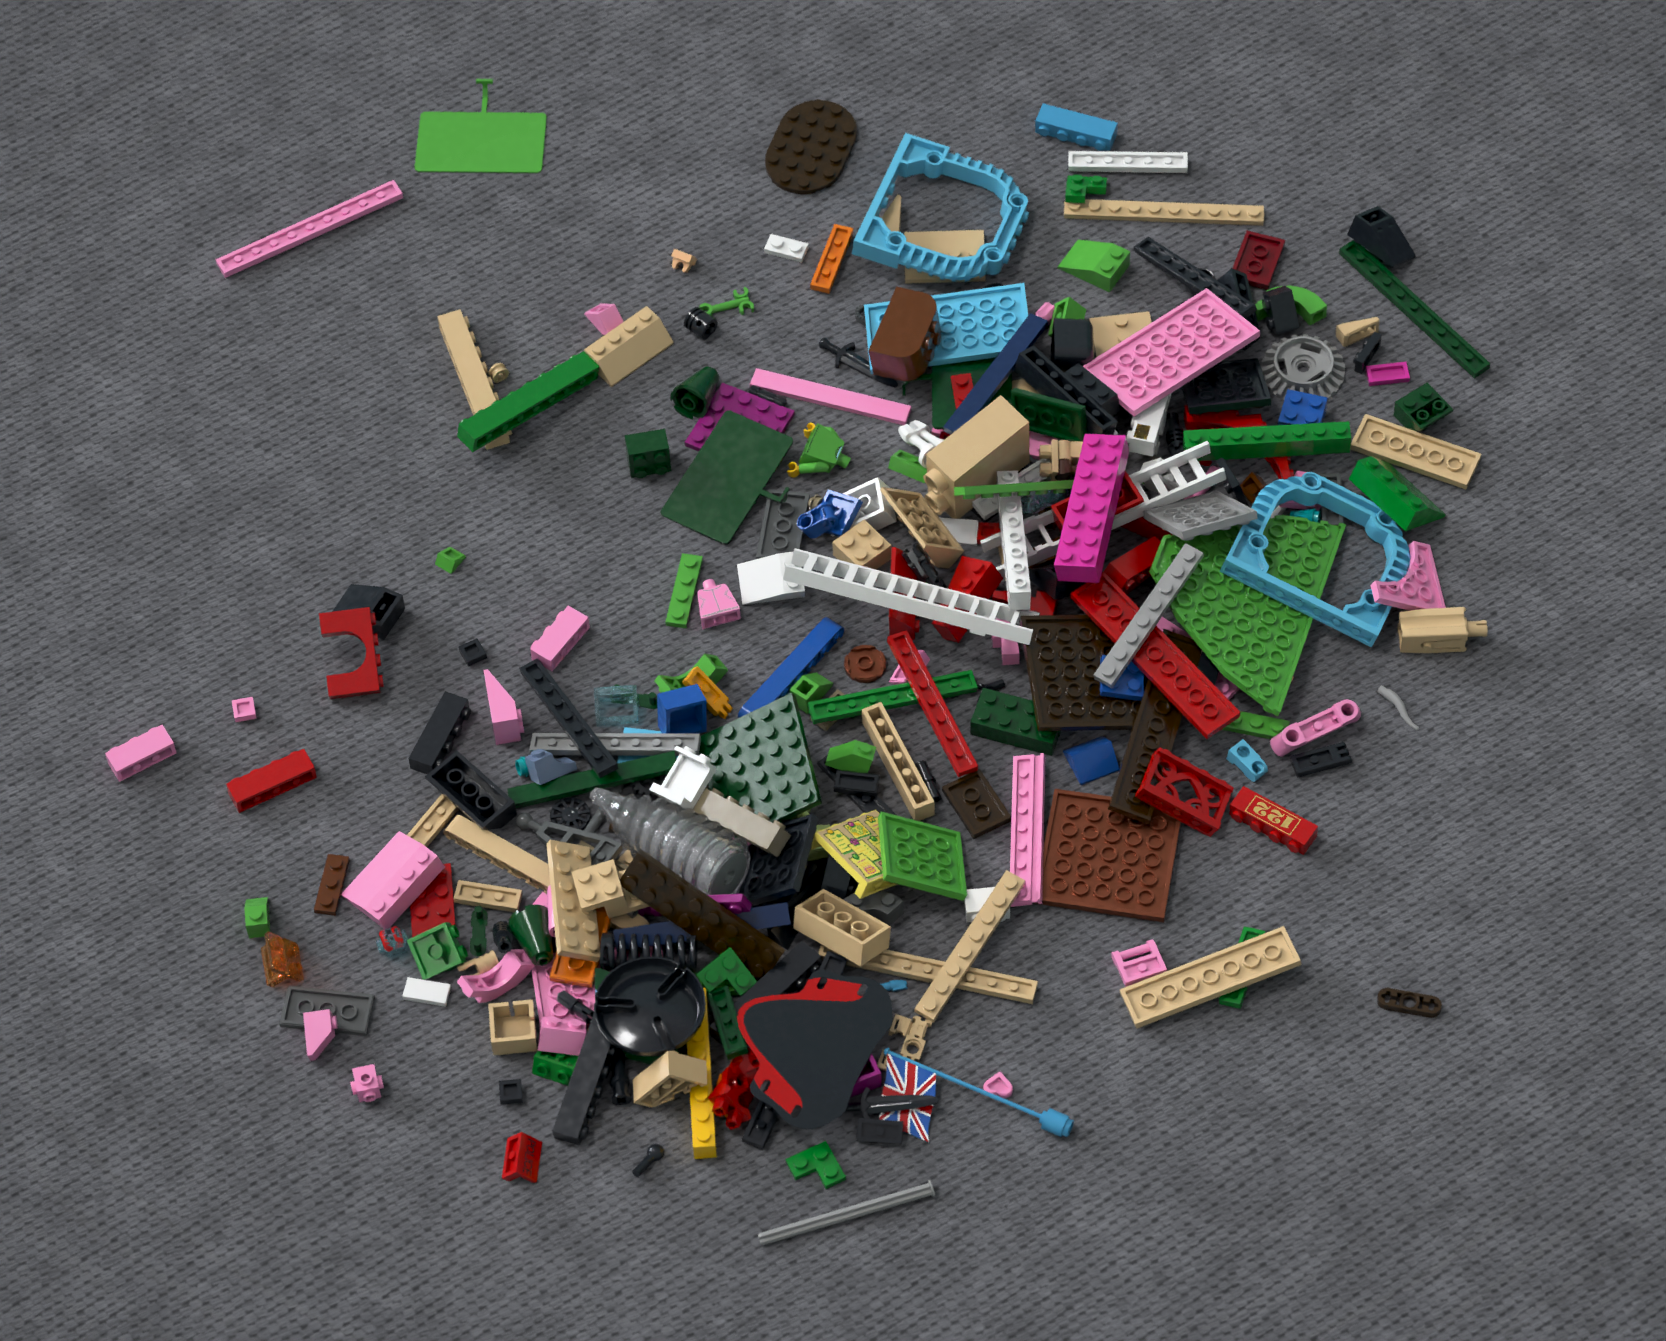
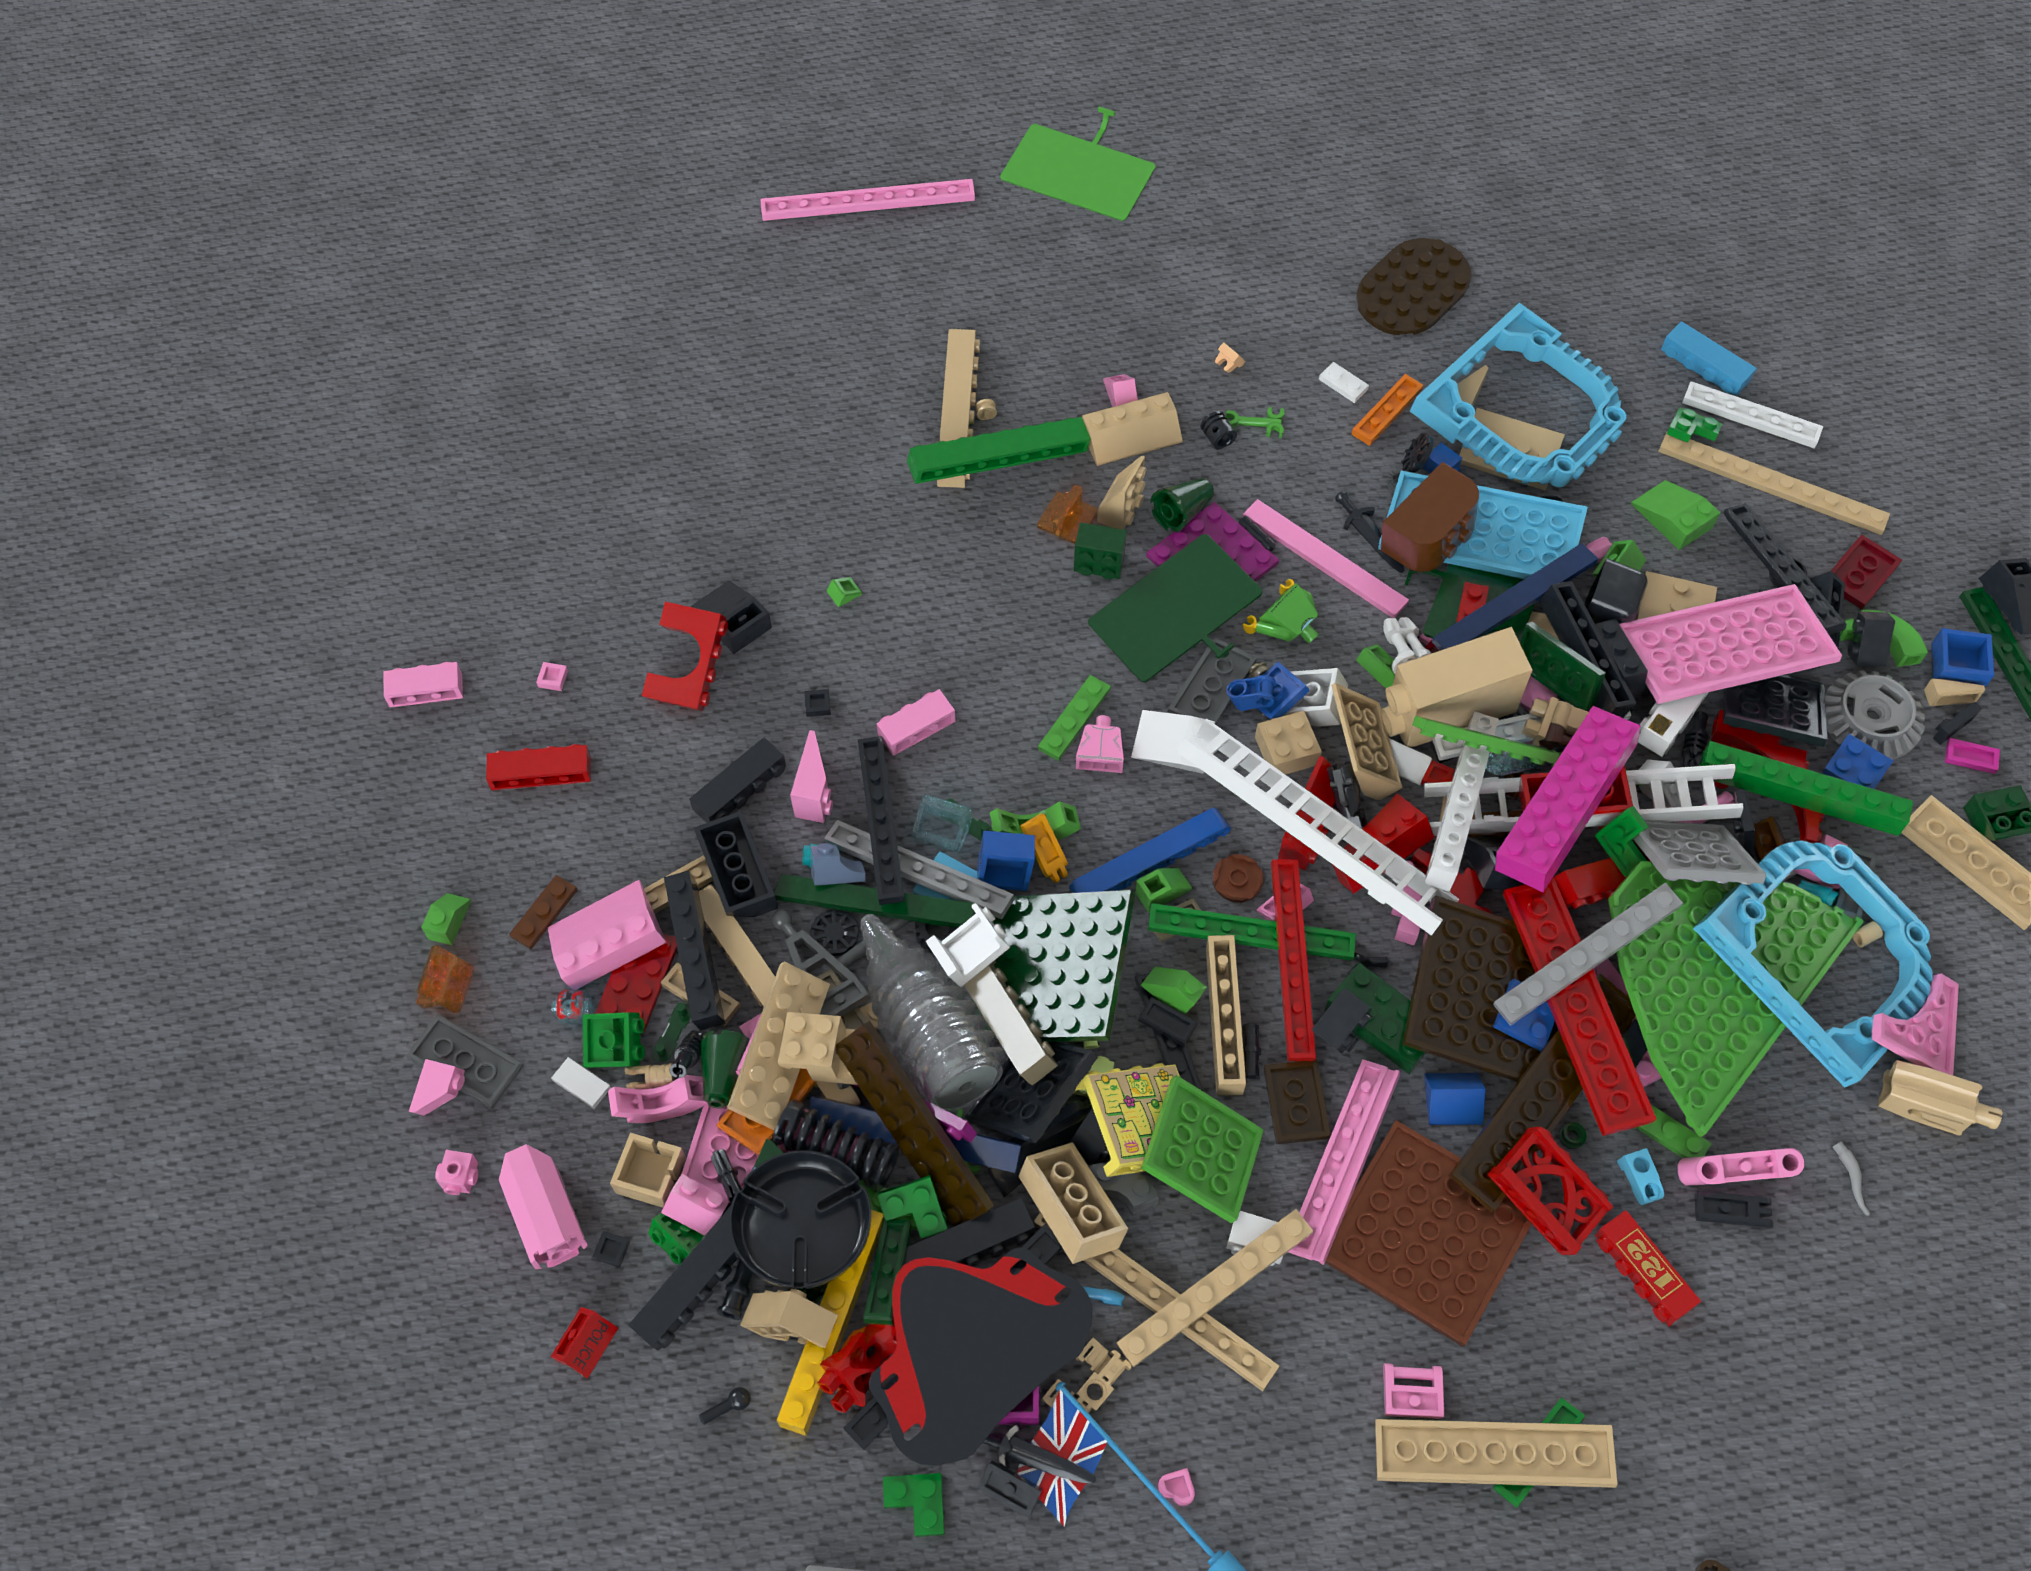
camera: 20 degrees right, 5 degrees up
green slope [1349,456,1446,531] -> none
none -> bright pink brick [499,1144,588,1270]
none -> black brick [664,870,726,1031]
none -> clear orange bracket [1037,484,1098,544]
none -> tan slope [1097,456,1147,530]
none -> black brick [1312,988,1372,1054]
none -> black wheel [1401,433,1434,473]
none -> blue brick [1423,443,1462,474]
none -> dark green plate [1558,1122,1587,1149]
none -> green plate [1595,806,1649,877]
none -> tan hinge [1852,921,1883,947]
none -> blue piece [1931,628,1994,687]

